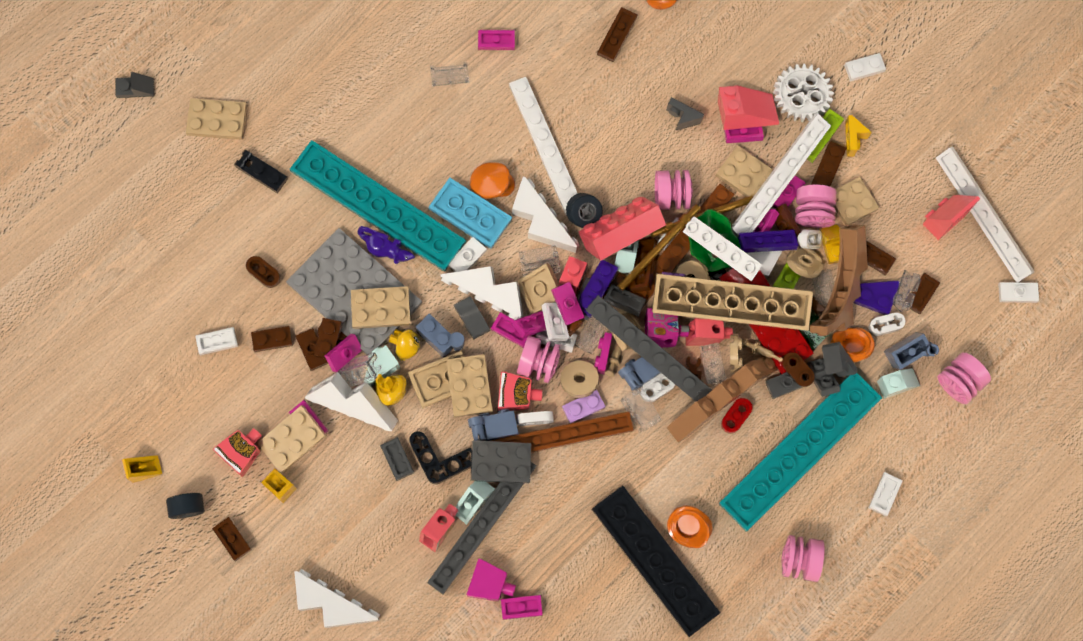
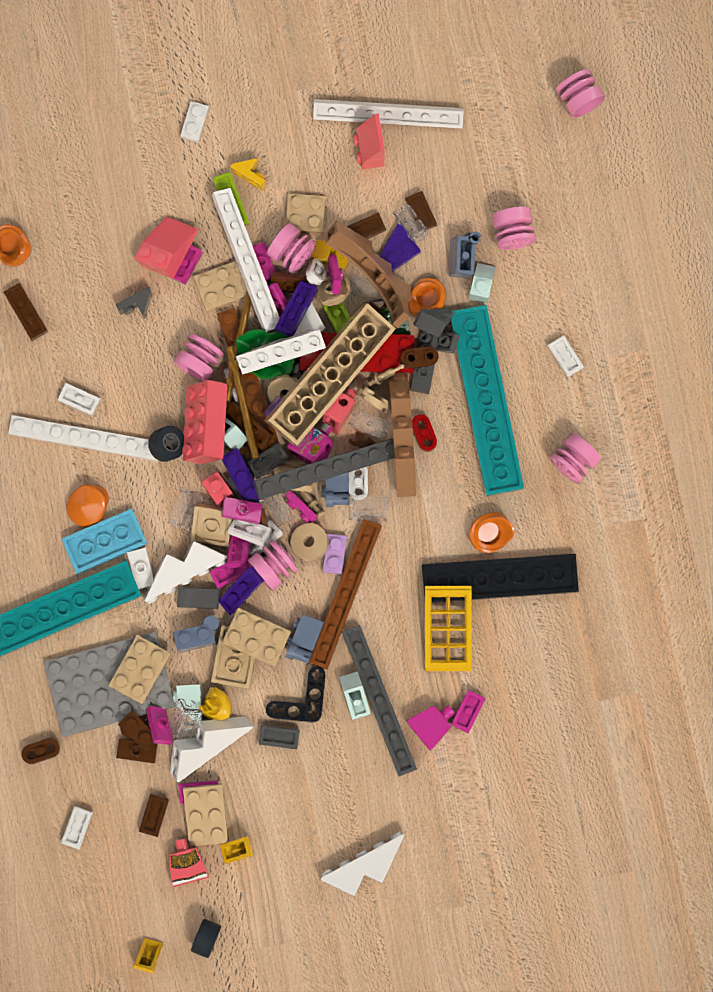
camera: 50 degrees left, 5 degrees up
reddish brown plate [212,517,252,562] -> none
reddish brown plate [251,326,293,352] -> none
dark purple animal [357,226,415,264] -> none
yellow piece [389,329,420,361] -> none
coral torso [419,504,458,552] -> none
dark grey plate [470,440,531,484] -> none
torso [498,372,542,411] -> none
white slope [512,177,579,253] -> none
white beam [516,411,554,426] -> none
white gear [773,64,834,123] -> none
reddish brown plate [811,141,847,187] -> none
white beam [868,313,905,336] -> none
white plate [998,282,1039,303] -> none
none -> white plate [58,383,101,417]
none -> reddish brown plate [139,794,169,837]
none -> dark purple plate [219,566,265,615]
none -> dark pink plate [328,255,343,294]
none -> yellow piece [425,586,472,671]

